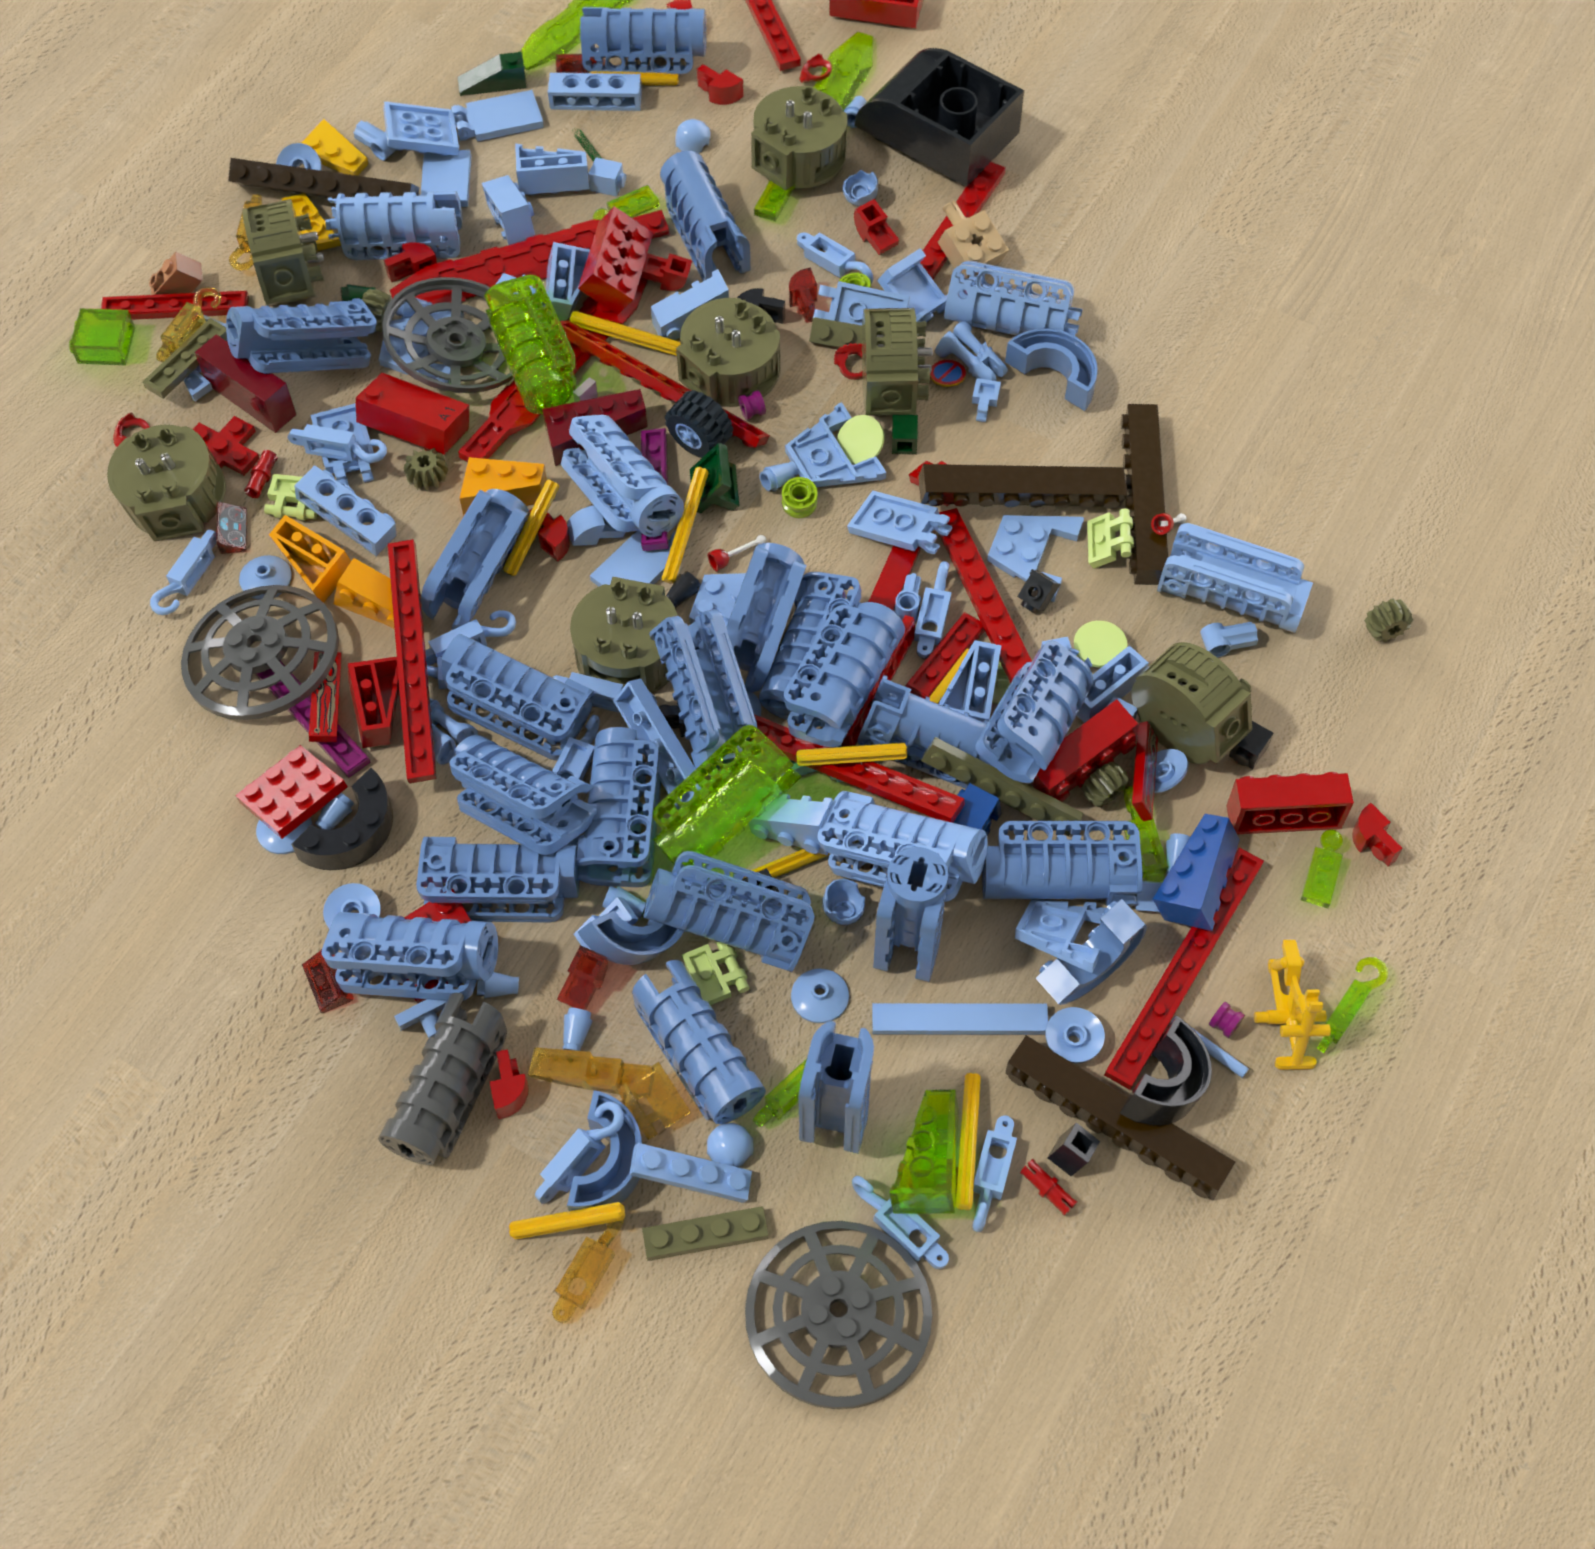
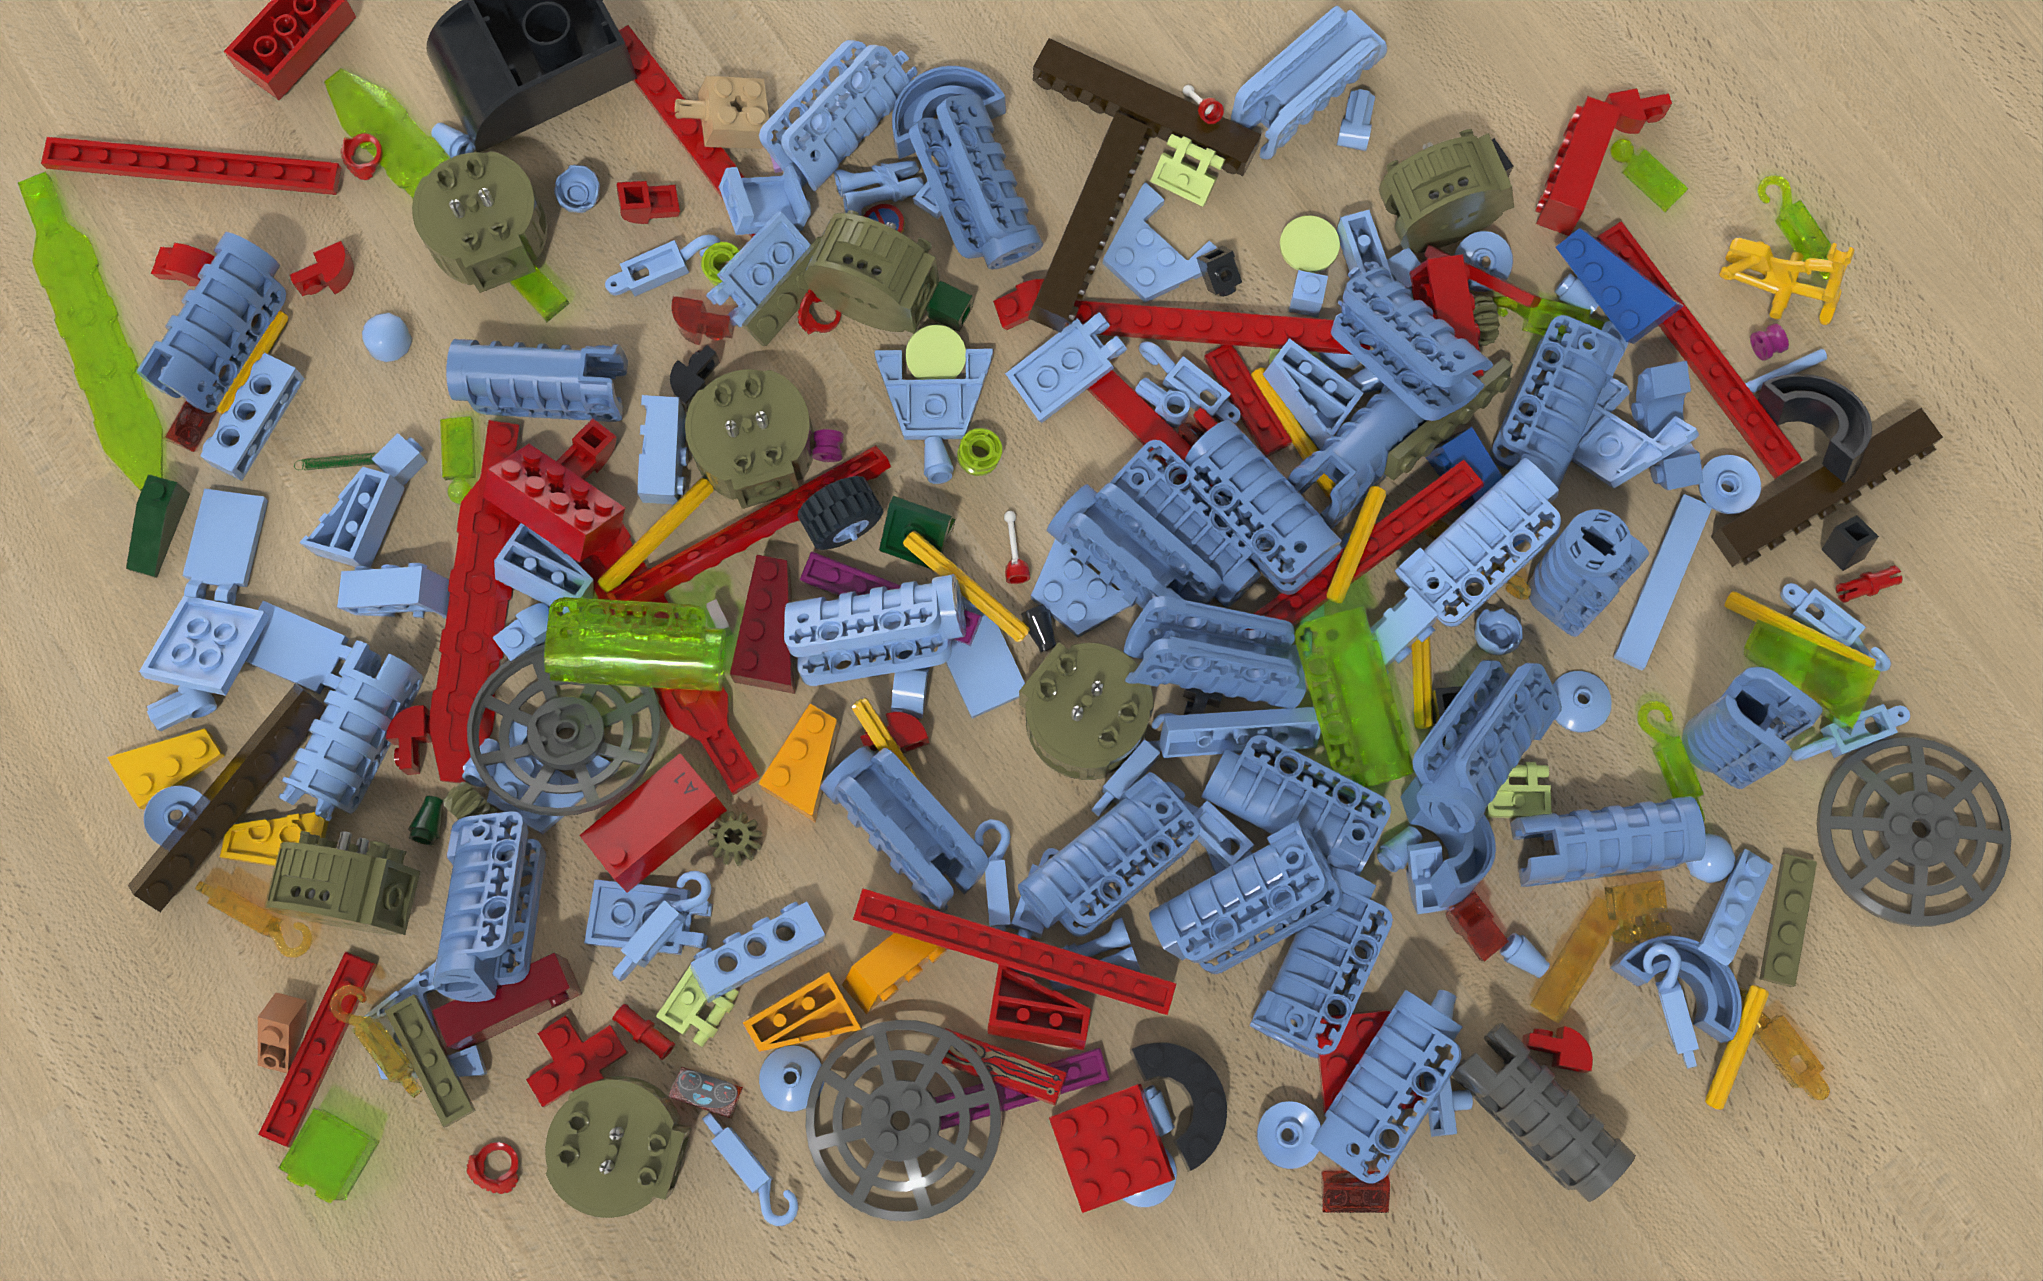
camera: 65 degrees left, 15 degrees up
none -> medium blue piece [909,94,1043,270]

